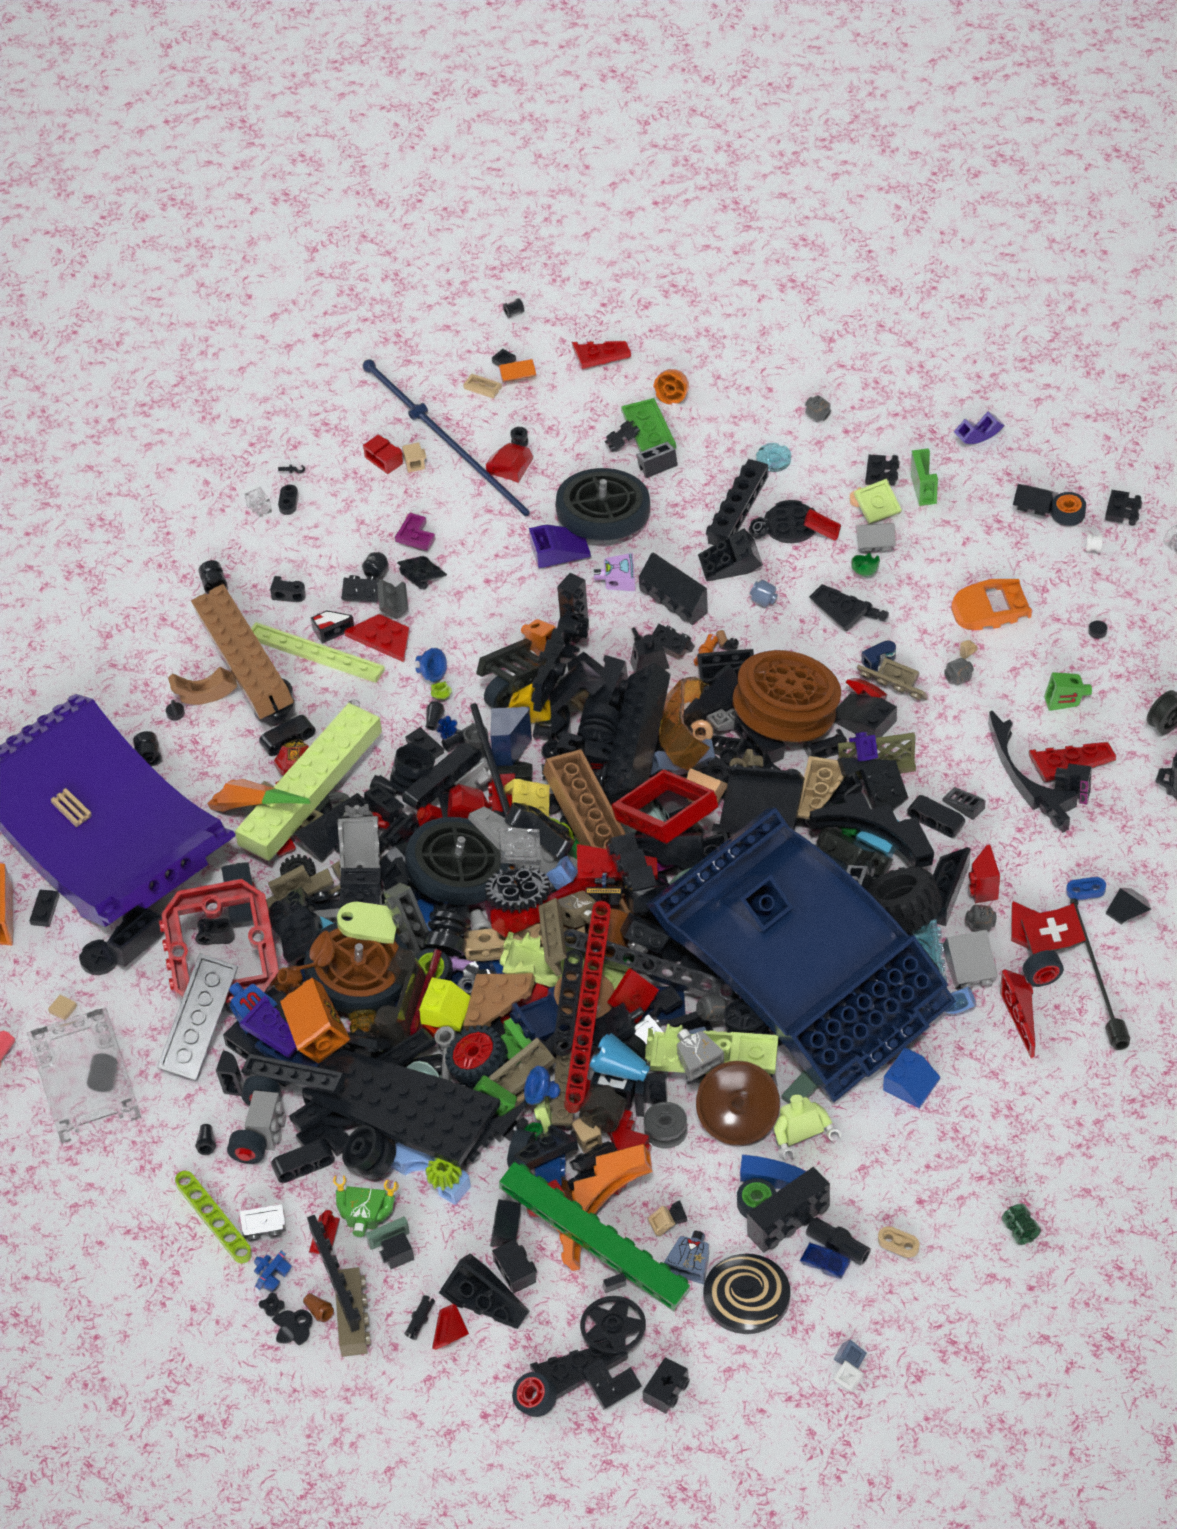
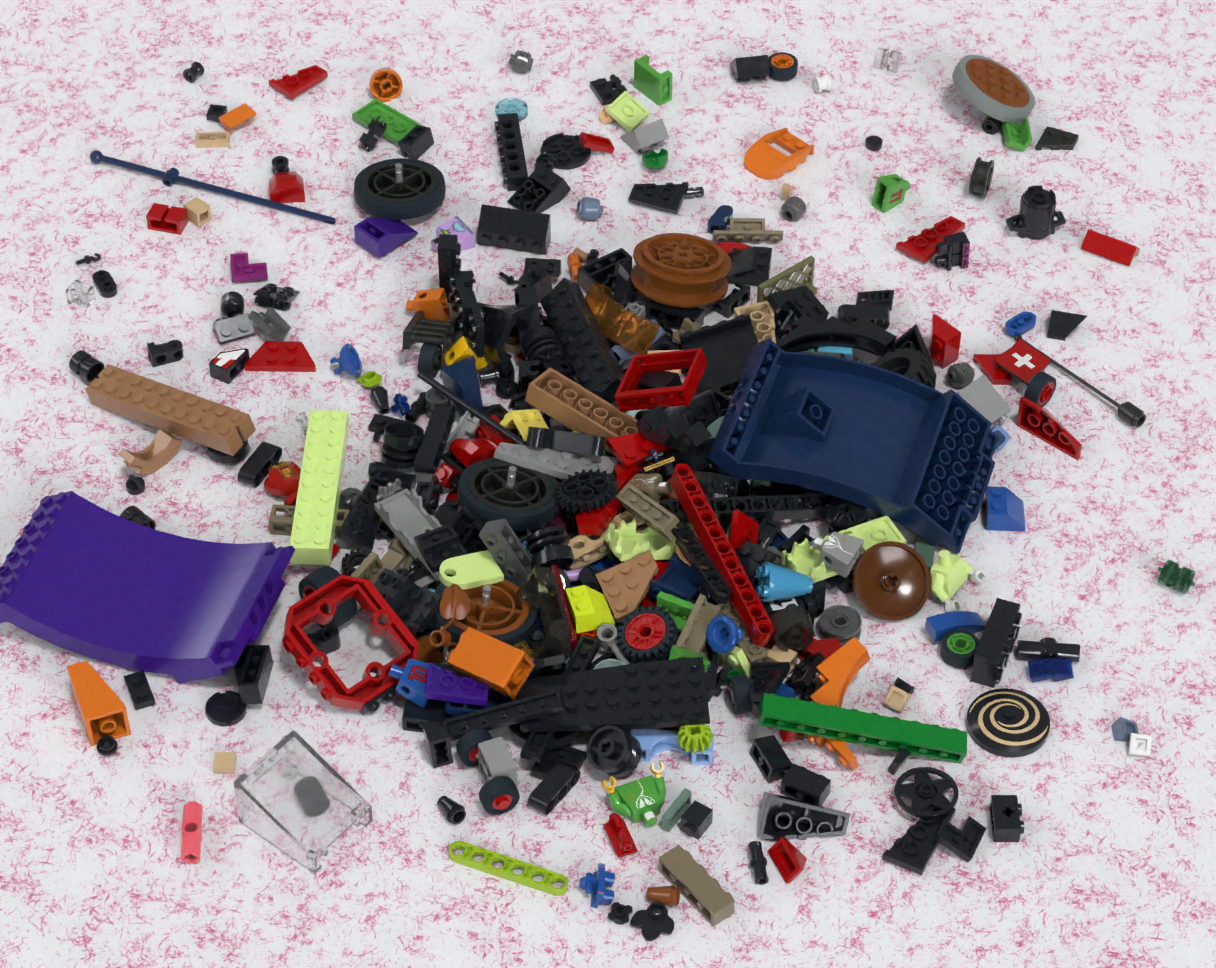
camera: 35 degrees left, 5 degrees down
tan tile [51,788,91,828] -> none
plate [157,953,238,1081] -> none
orange plate [207,779,311,812] -> none
bracket [240,1205,286,1240] -> none
yellowish green tile [251,622,385,683] -> none
black plate [307,1214,361,1333] -> none
clear plate [499,828,541,865] -> none
wheel [512,1372,557,1417] -> none
medium blue bracket [546,856,578,890] -> none
sand blue torso [664,1230,710,1284] -> none
dark grey head [696,994,728,1022] -> none
dark purple bracket [849,732,878,761] -> none
tan plate [878,1226,920,1258] -> none
dark purple brick [954,411,1005,444] -> none
black slope [988,710,1078,833] -> none
black plate [1105,490,1142,526] -> none

